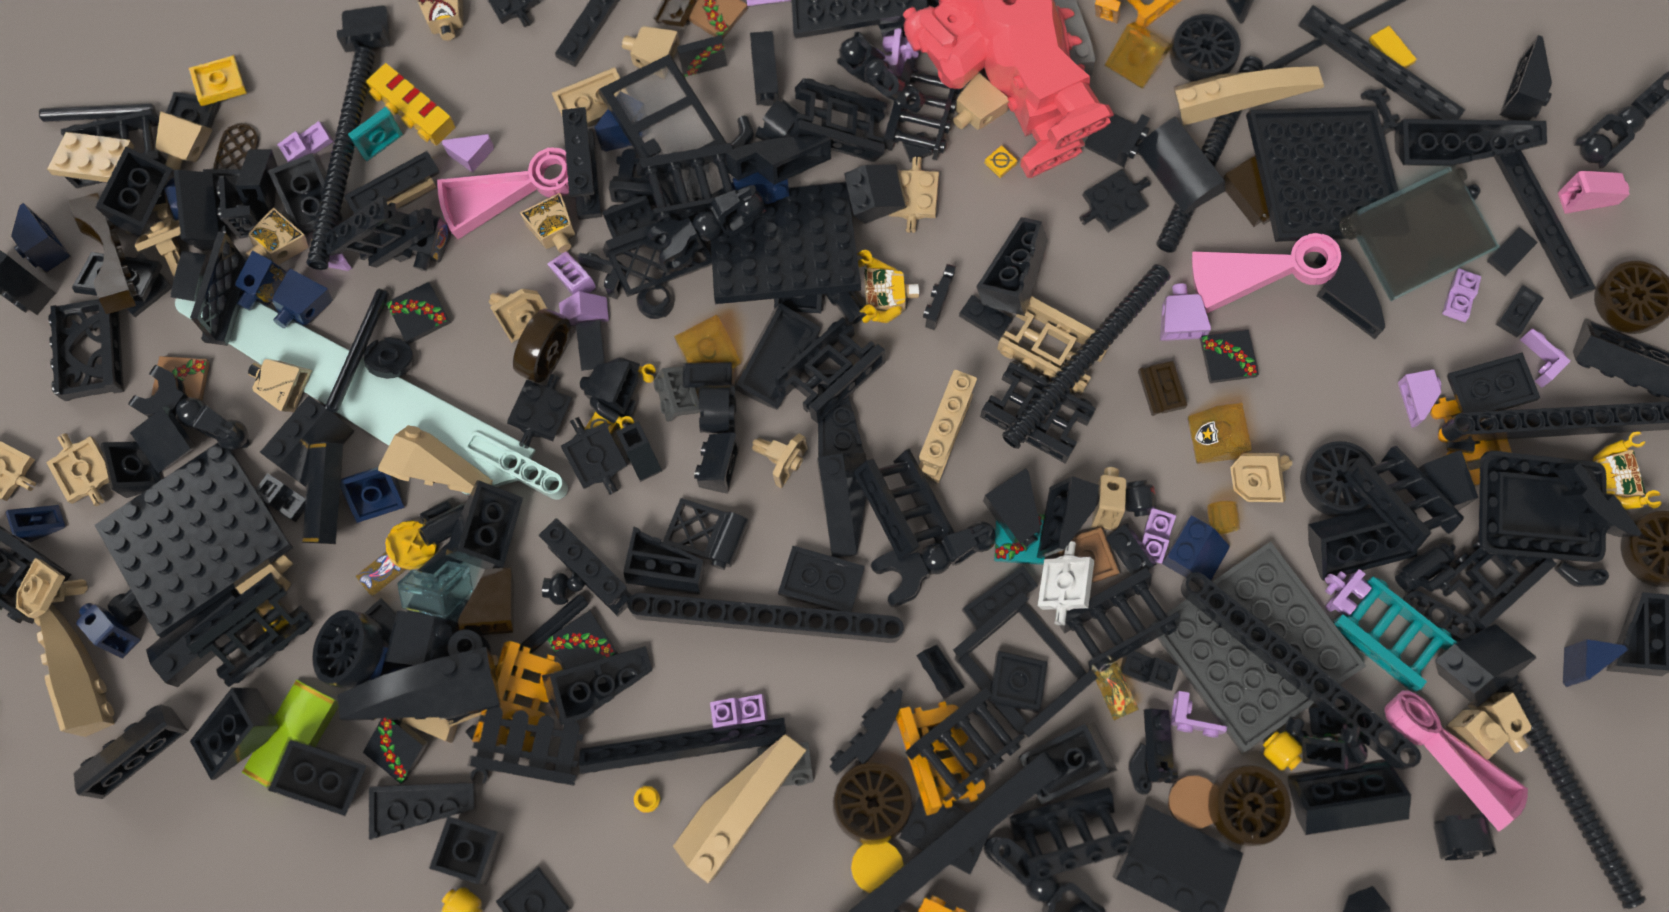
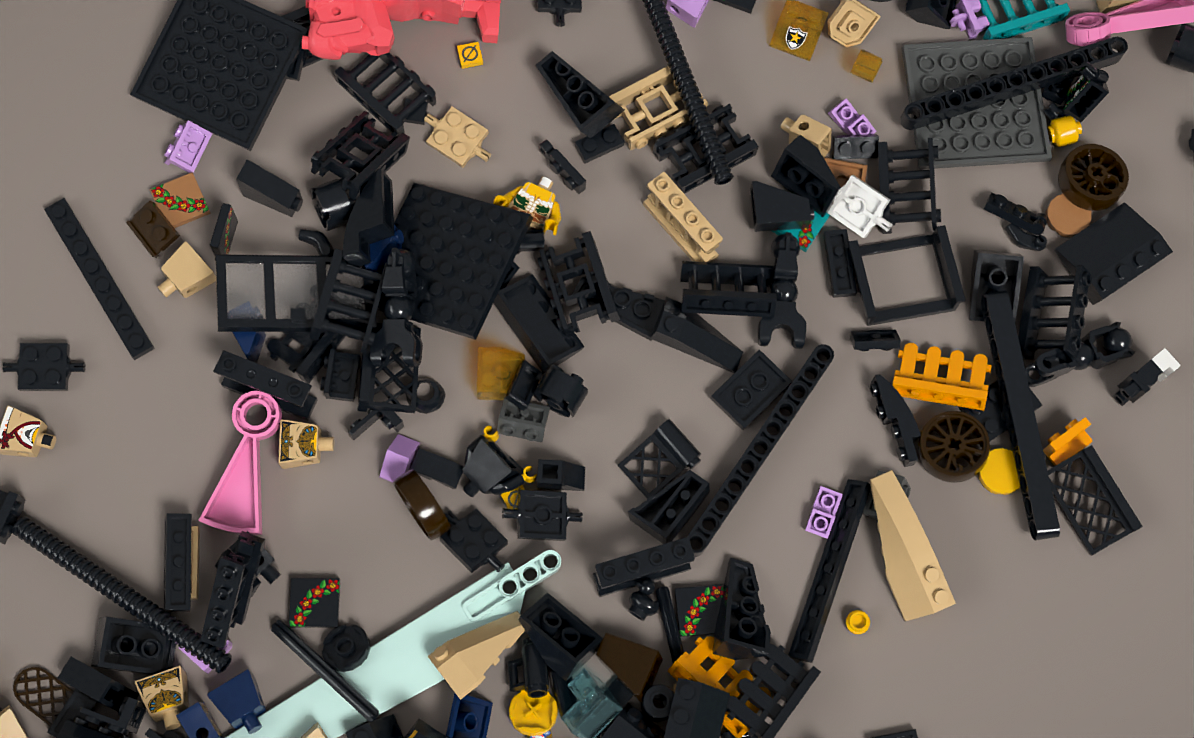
camera: 70 degrees left, 0 degrees up
lavender slope [278,121,334,162] -> none
teal tile [348,107,403,161] -> none
yellow brick [366,63,456,146] -> none
lavender slope [442,134,494,173] -> none
tan piece [489,289,547,343] -> none
lavender slope [548,251,596,295] -> none
tan plate [552,67,628,127] -> none
black slope [694,433,739,494] -> none
tan piece [752,434,808,488] -> none
black piece [836,32,926,113] -> none
black slope [844,164,907,224] -> none
lavender hips [883,29,919,76] -> none
black fence [905,687,1025,802] -> none
tan torso [953,73,1009,130] -> none
black tile [988,650,1048,713] -> none
clear yellow tile [1095,662,1139,720] -> none
black slope [1118,651,1179,691] -> none
black head [1125,480,1157,517] -> none
dark brown plate [1138,361,1187,416] -> none
dark blue slope [1162,515,1230,584] -> none
lavender bracket [1170,691,1227,738] -> none
black slope [1288,761,1411,835] -> none

